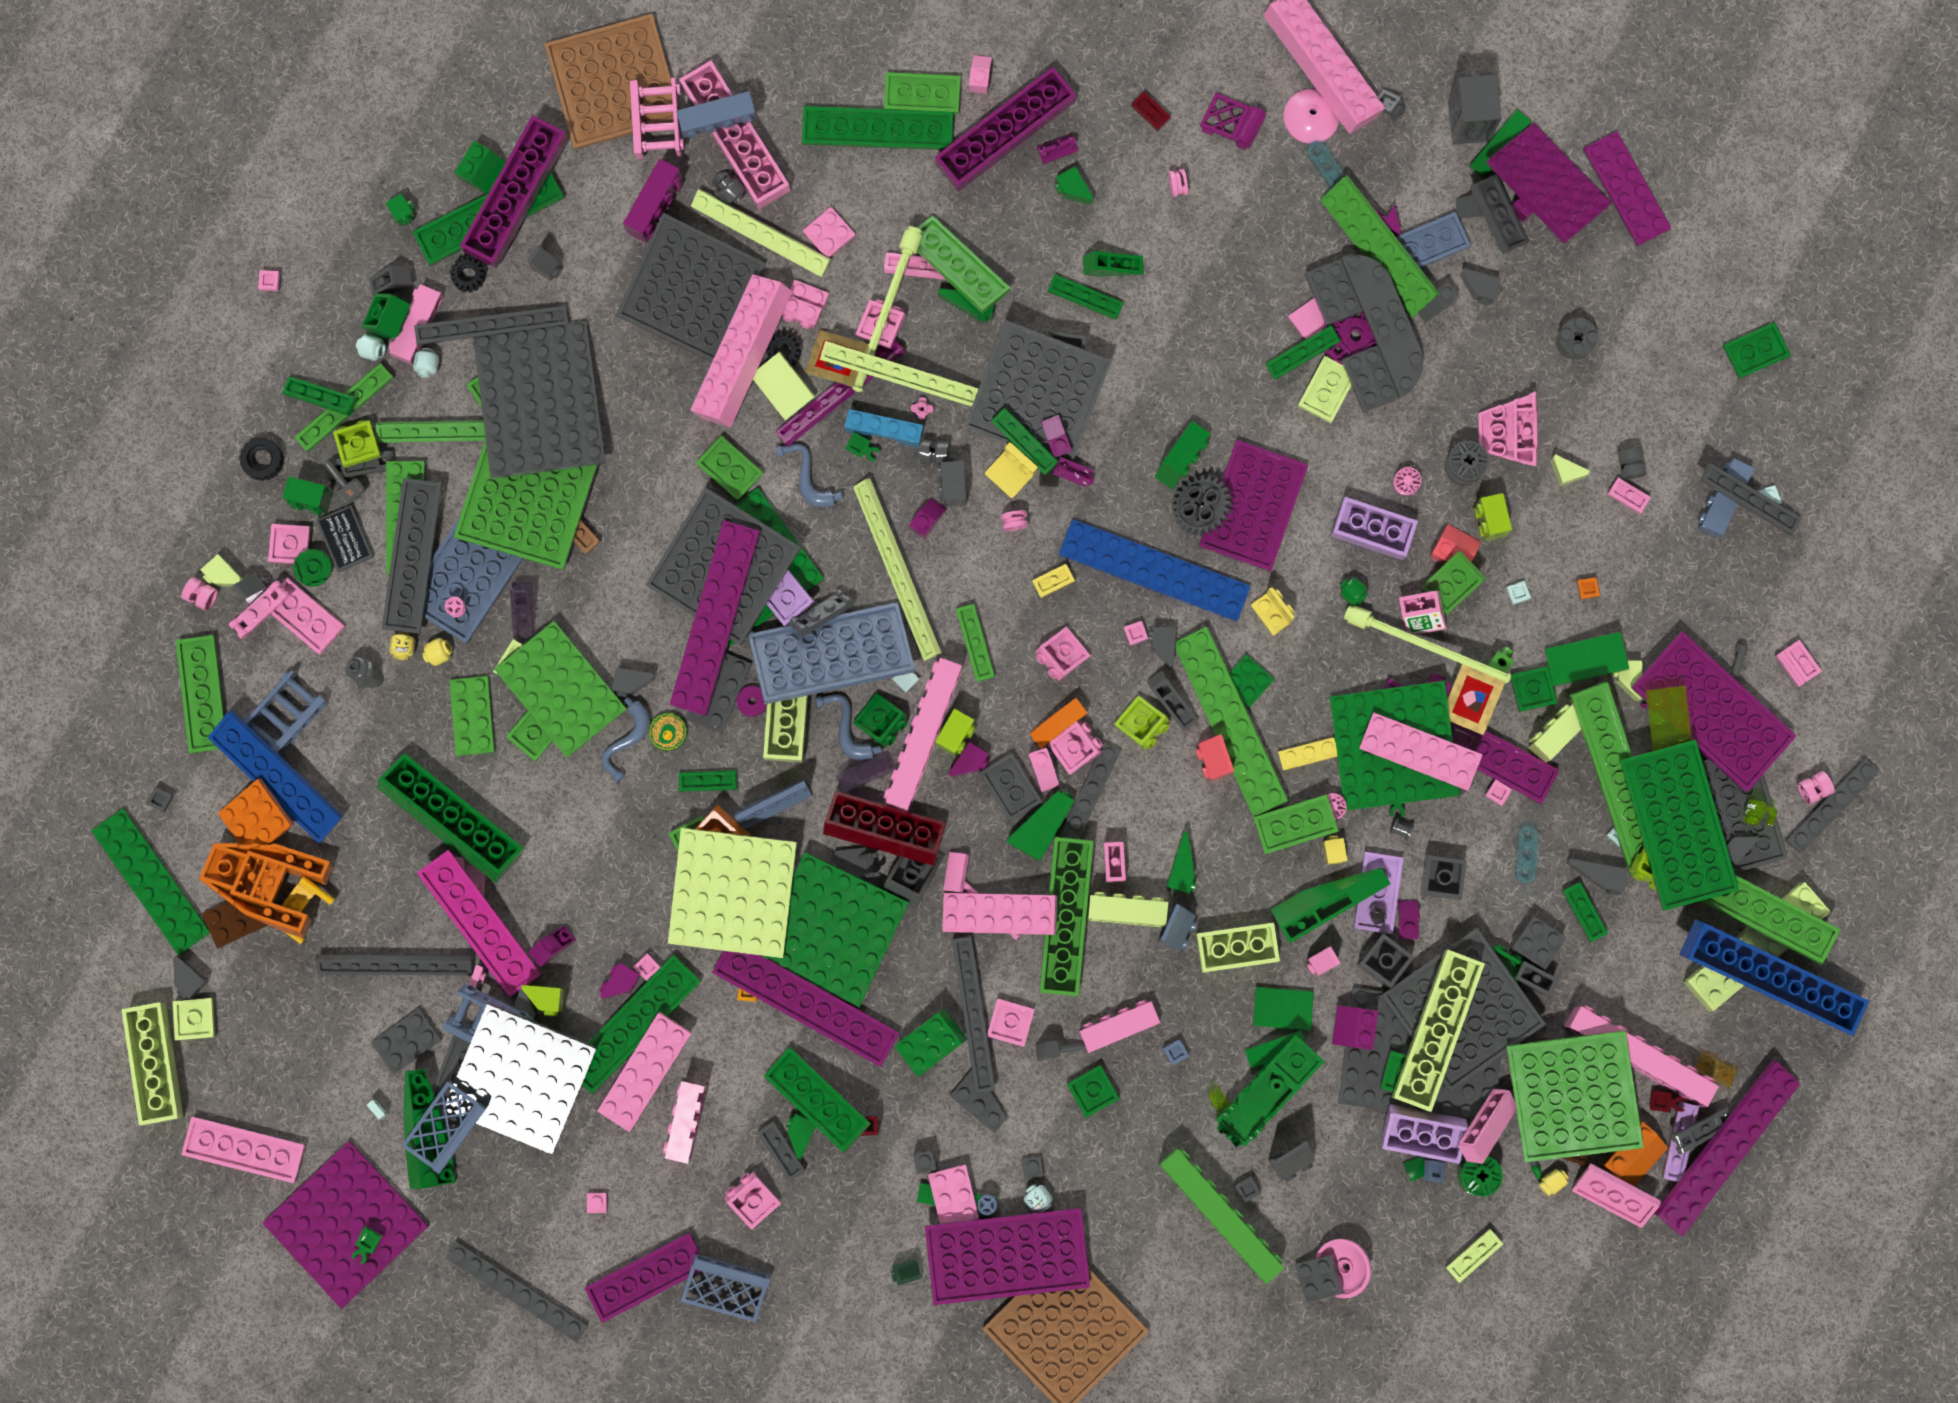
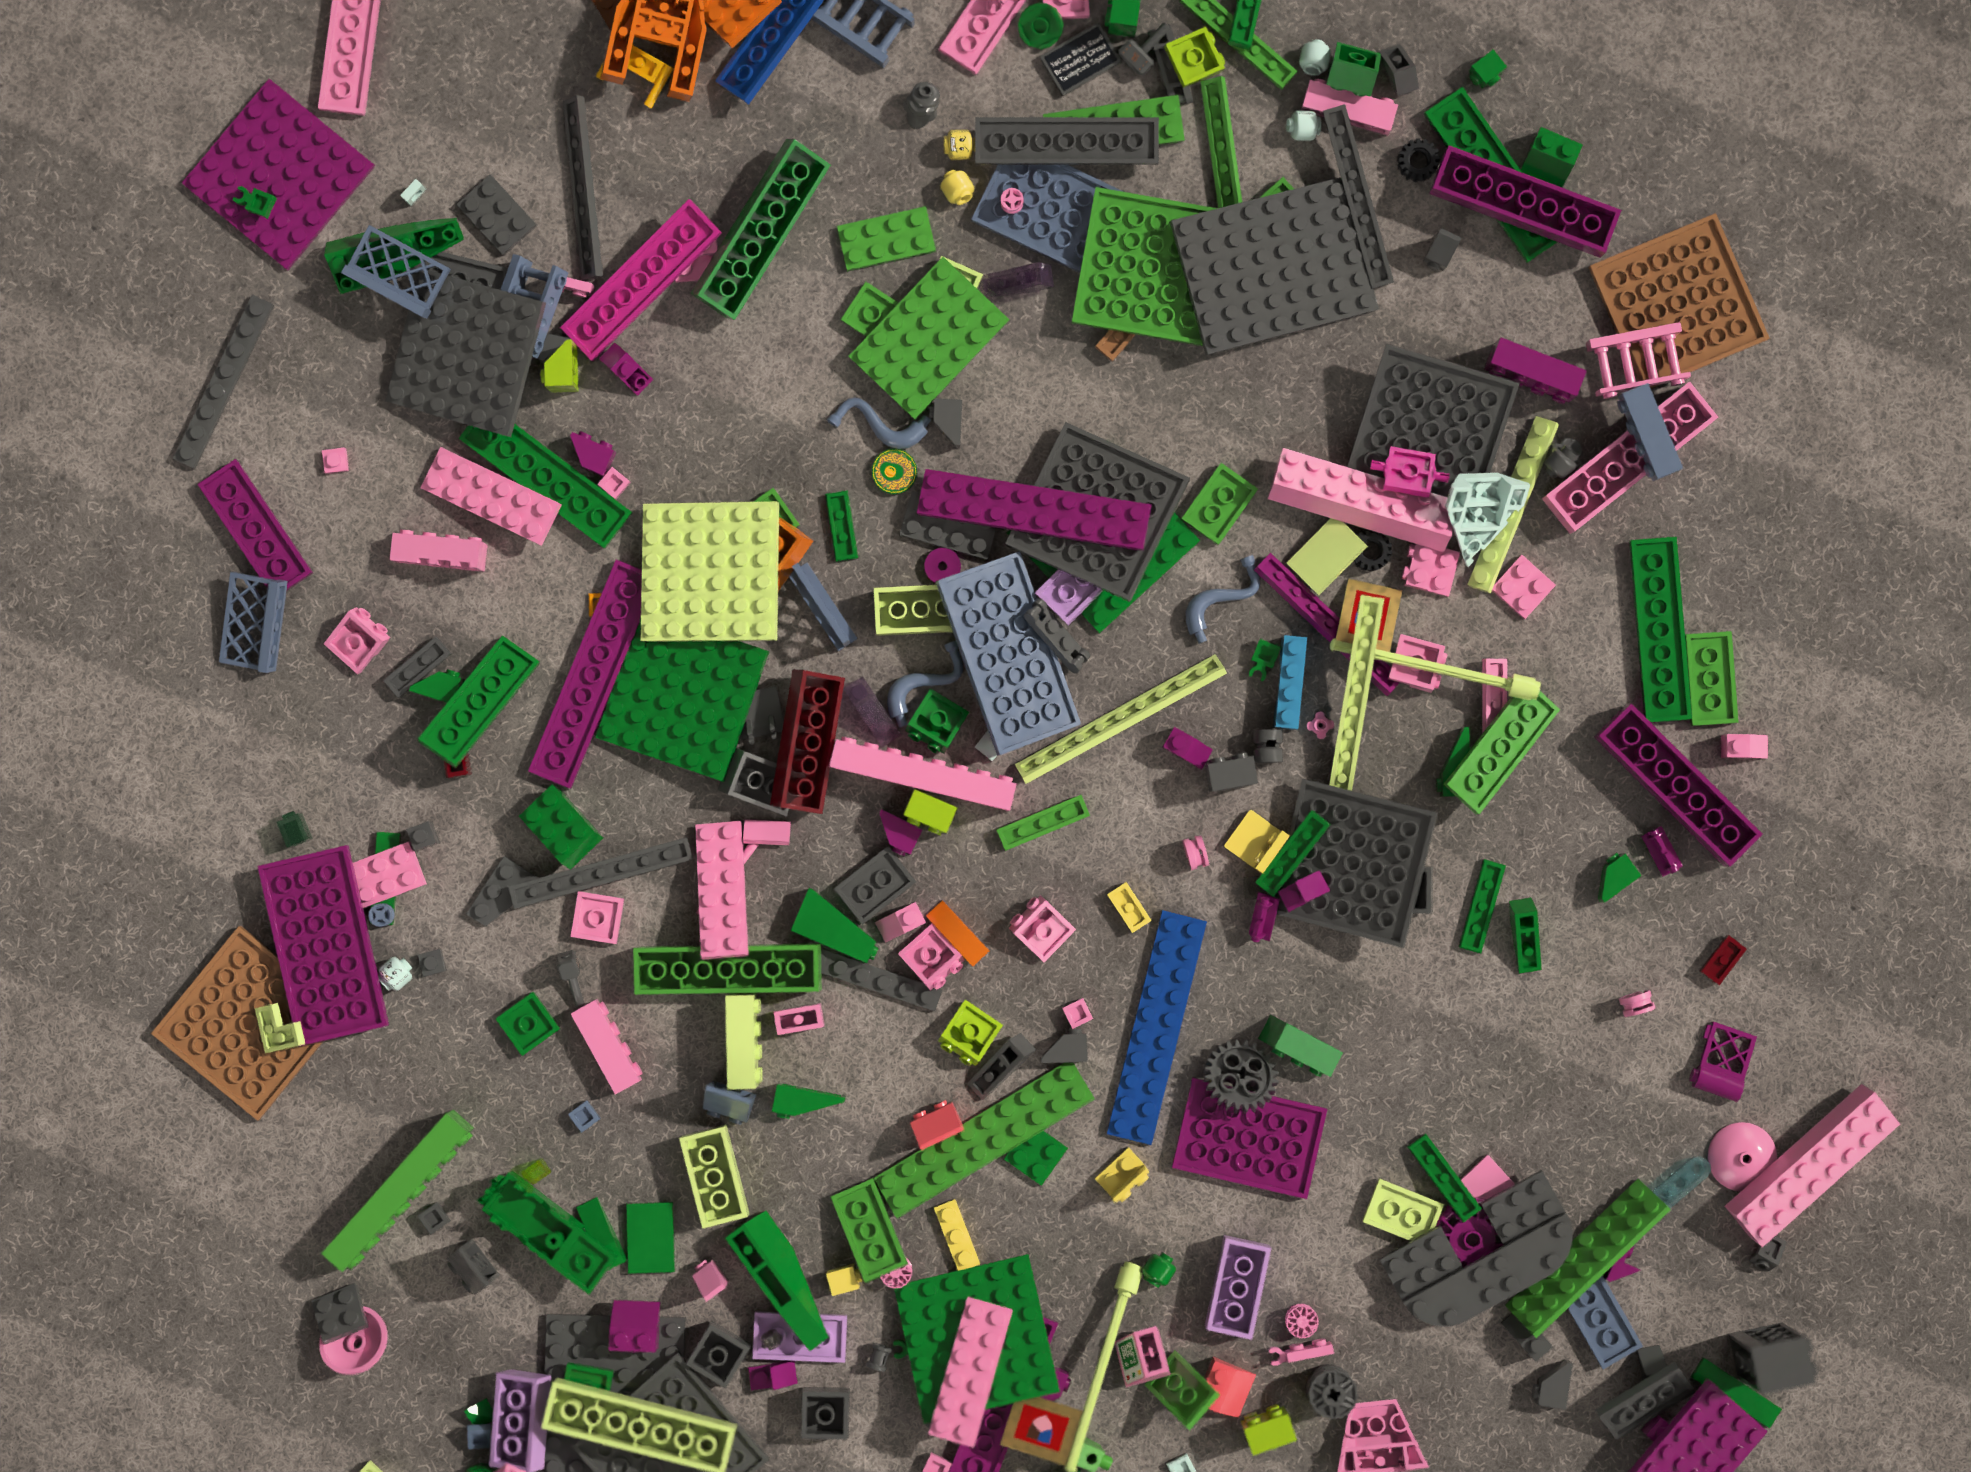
camera: 80 degrees right, 5 degrees up
none -> yellowish green plate [255,1003,305,1054]
none -> bright pink plate [1268,1339,1334,1366]
none -> dark pink plate [1370,446,1450,498]
none -> light aqua wedge [1446,473,1530,567]

